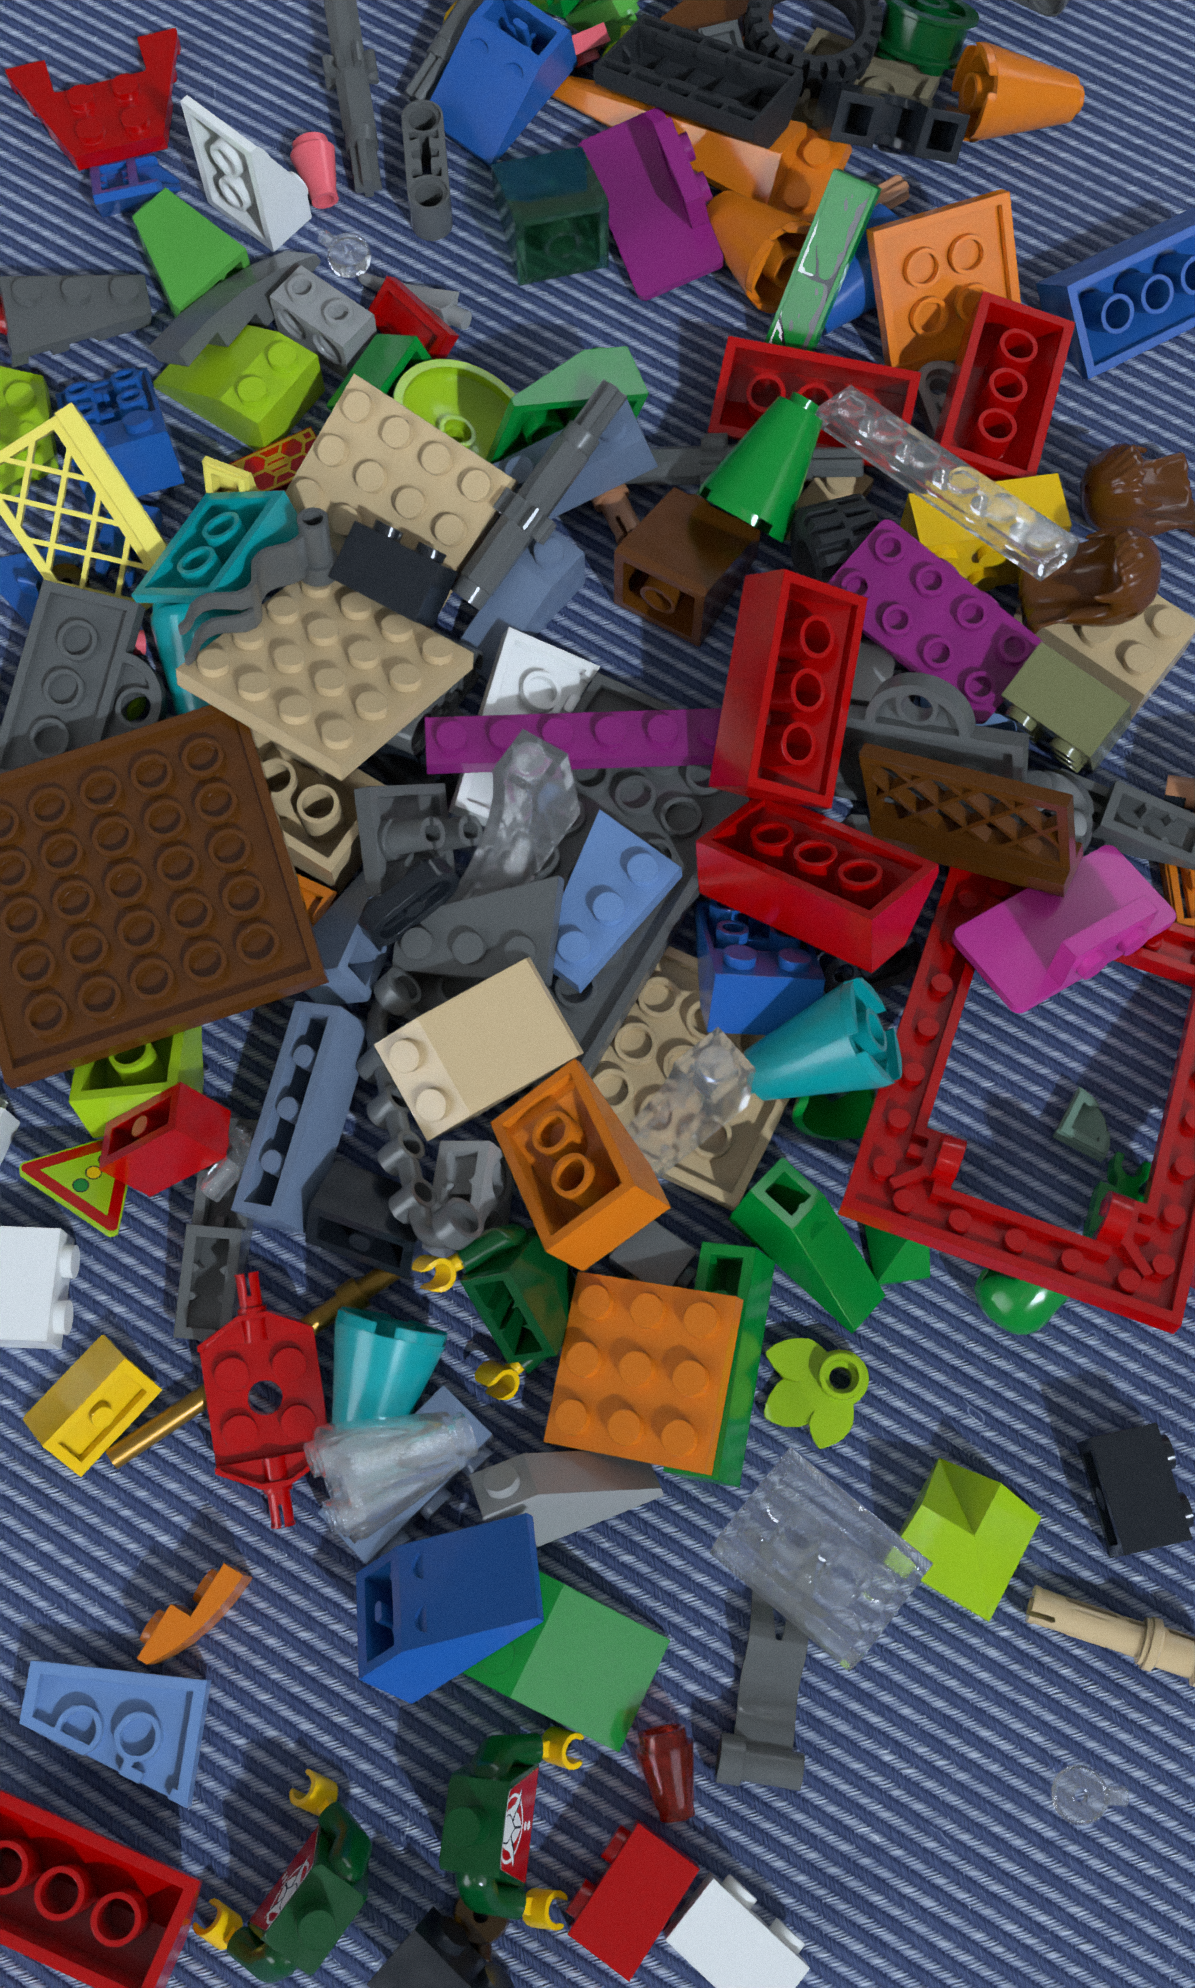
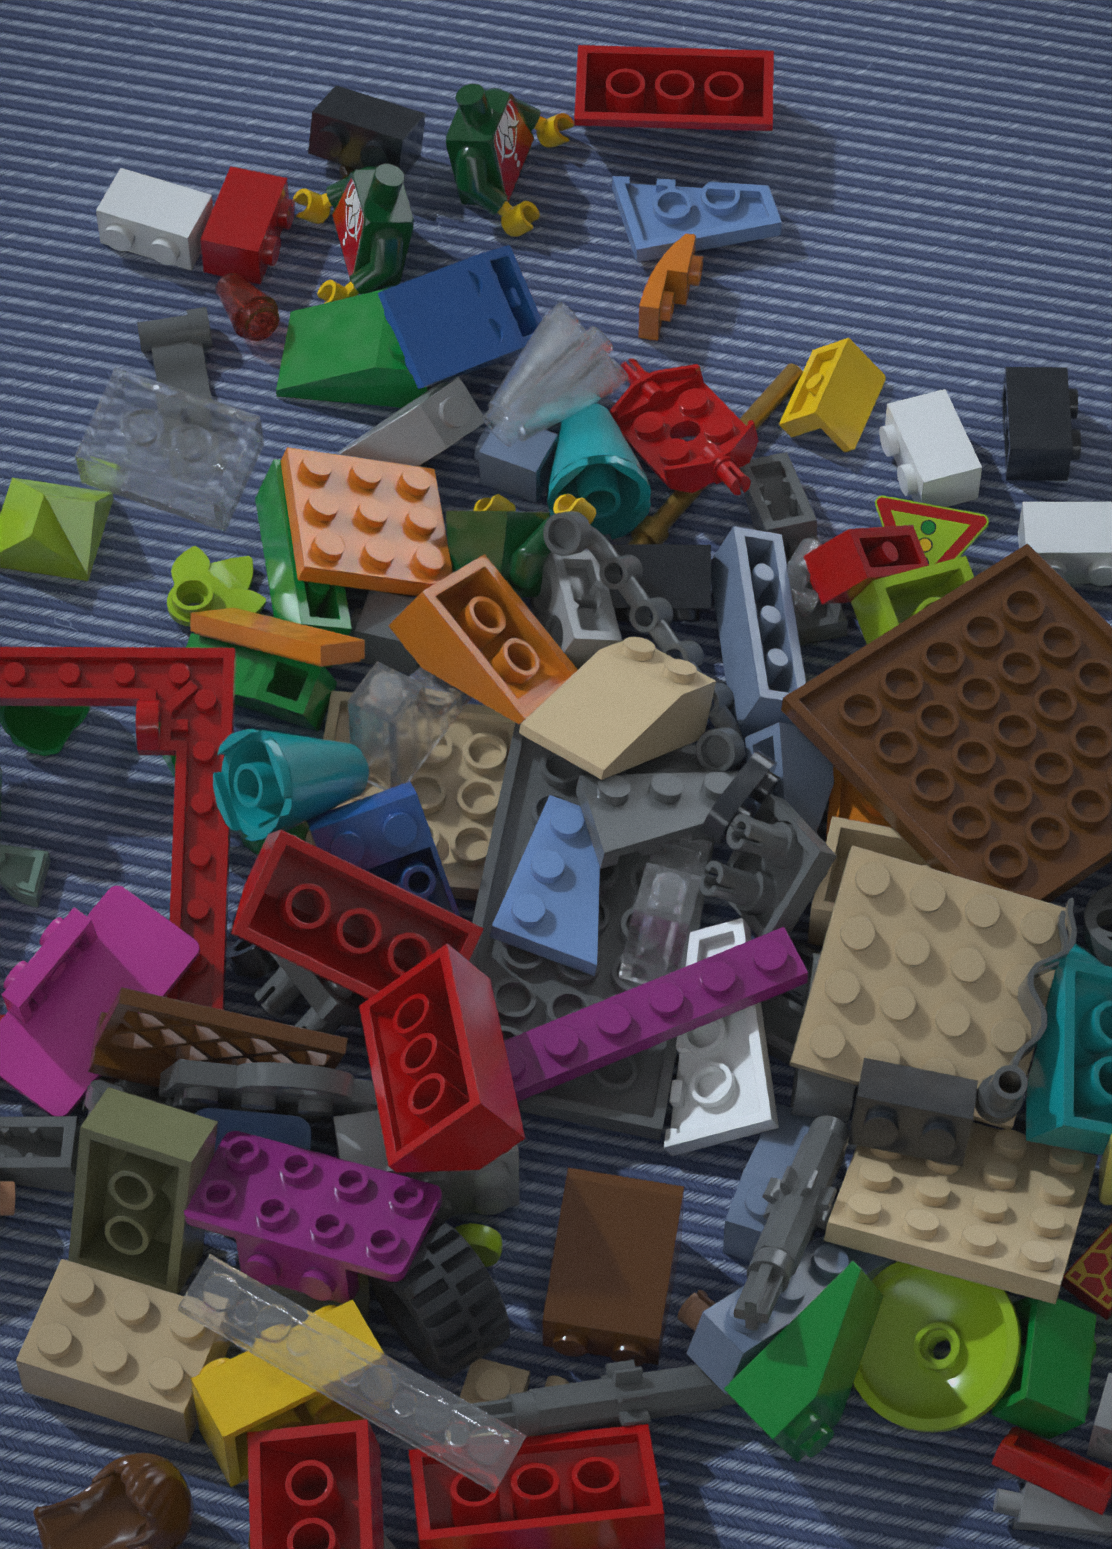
camera: 160 degrees right, 15 degrees down
green cone [696,391,823,543] -> none
reddish brown piece [1018,526,1161,634] -> none
none -> orange tile [190,607,365,667]

